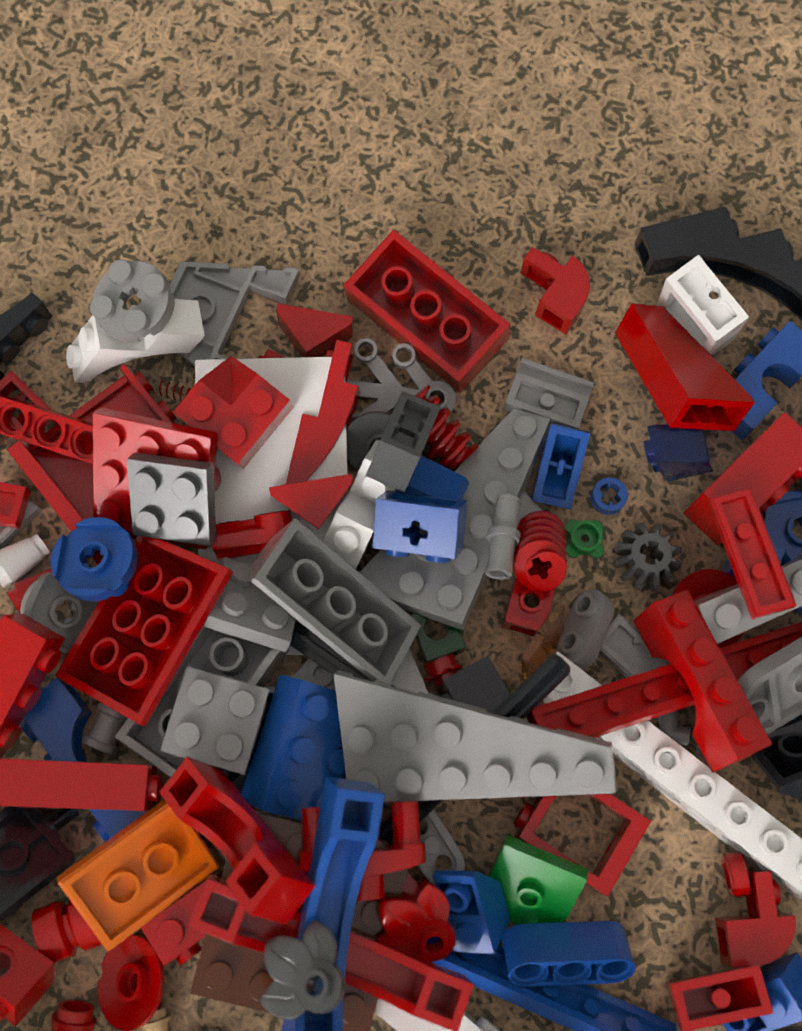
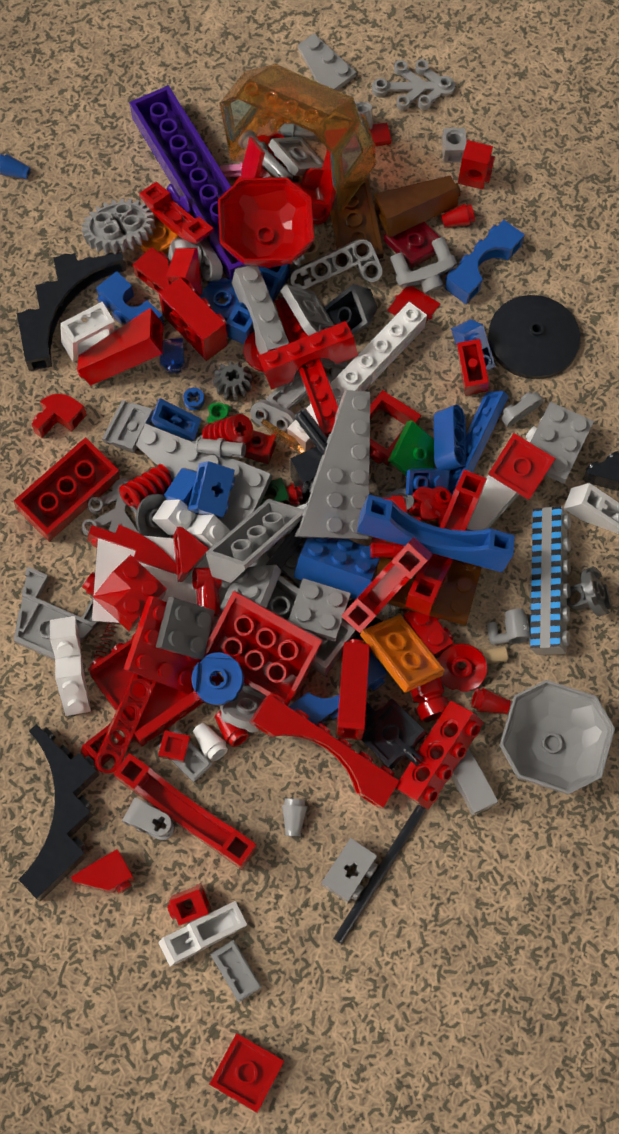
camera: 85 degrees left, 5 degrees down
light grey bush [81,702,128,755] -> none
light grey plate [90,260,175,343] -> none
dark grey plate [260,920,346,1020] -> none
red slope [276,304,354,357] -> none
dark grey brick [366,391,440,493] -> none
red tile [707,486,796,620] -> none
red brick [715,869,796,968] -> none
red tile [722,851,750,898] -> none

